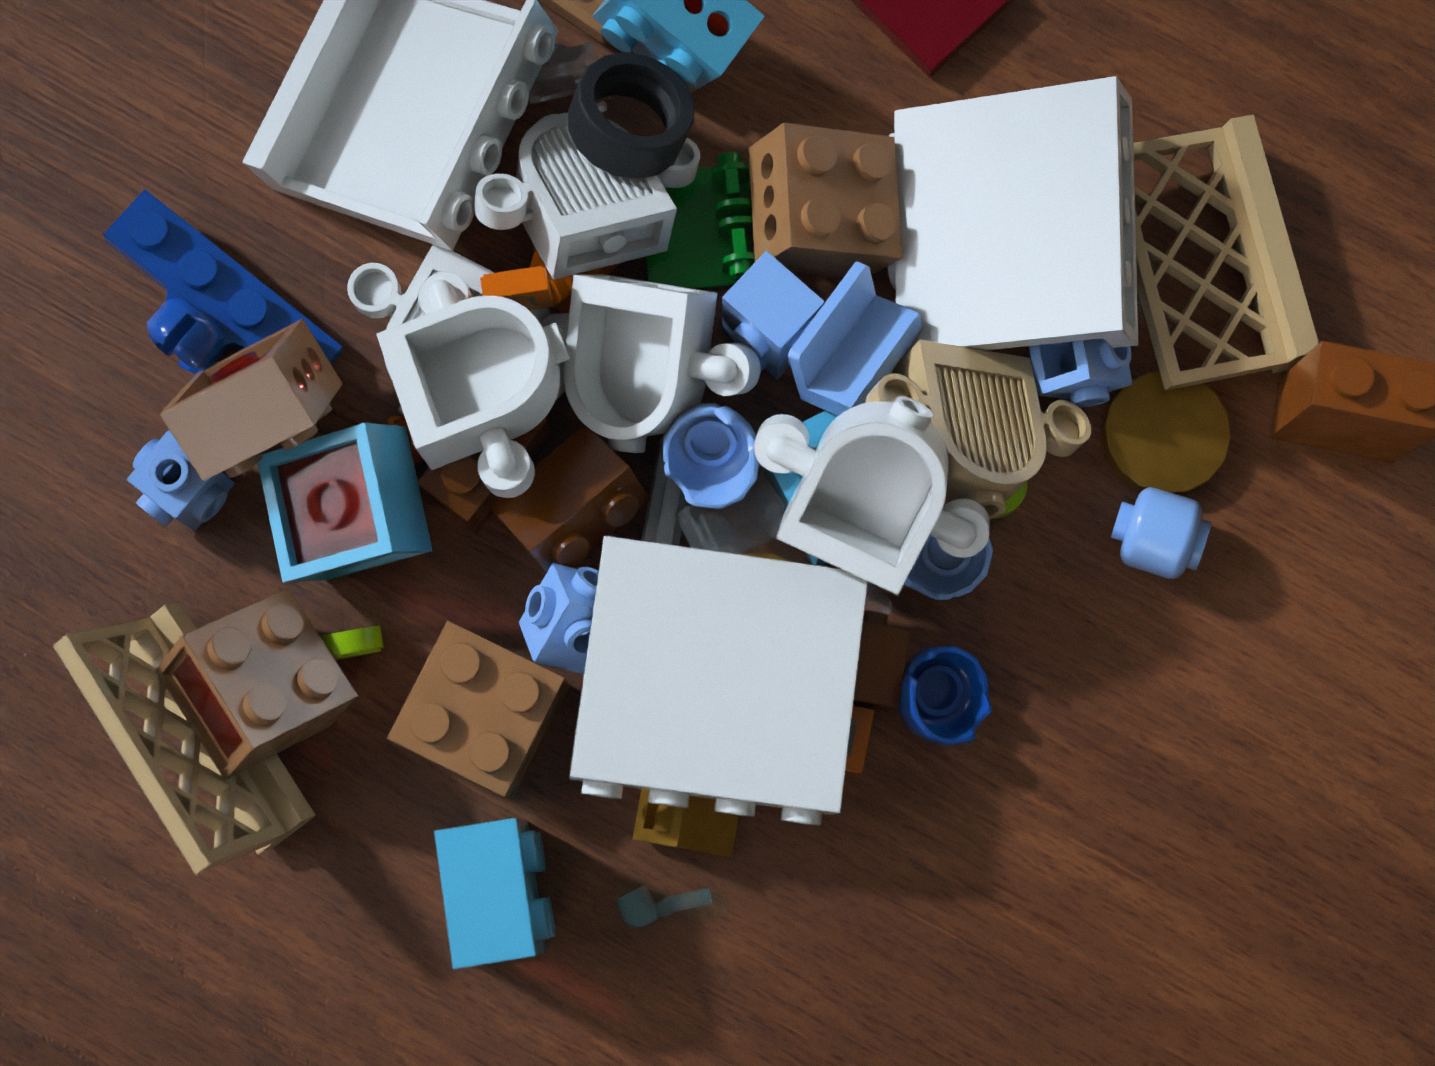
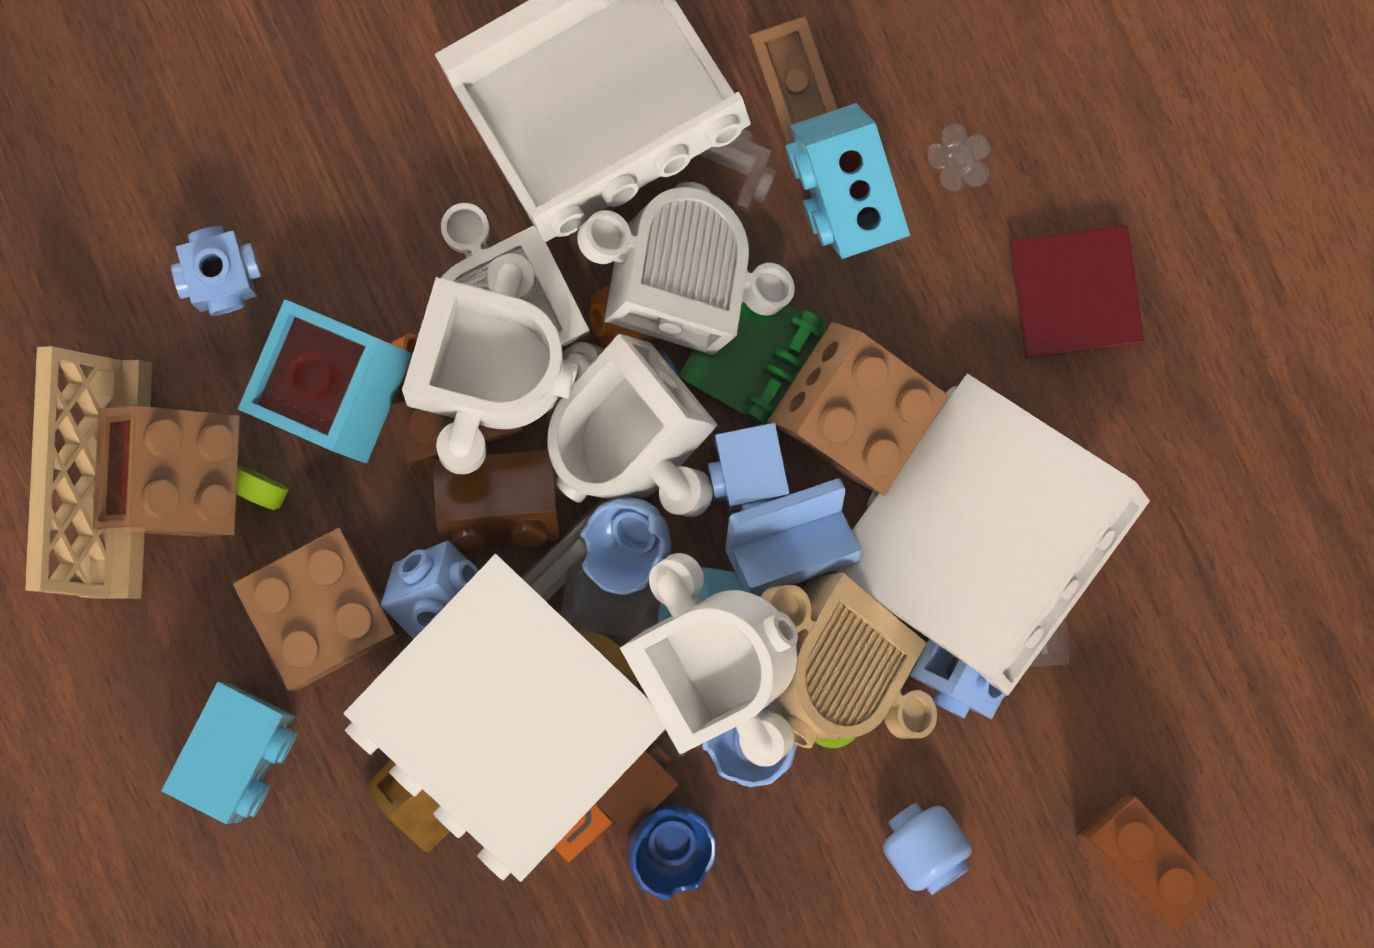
camera: 35 degrees right, 5 degrees up
blue plate [103,189,343,374] -> none
medium nougat piece [160,319,343,481] -> none
orange tile [480,266,553,311] -> none
black tyre [568,52,695,179] -> none
clear light blue hand [616,884,712,928] -> none
pearl gold tile [1102,372,1231,495] -> none
tan fence [1133,114,1319,391] -> none

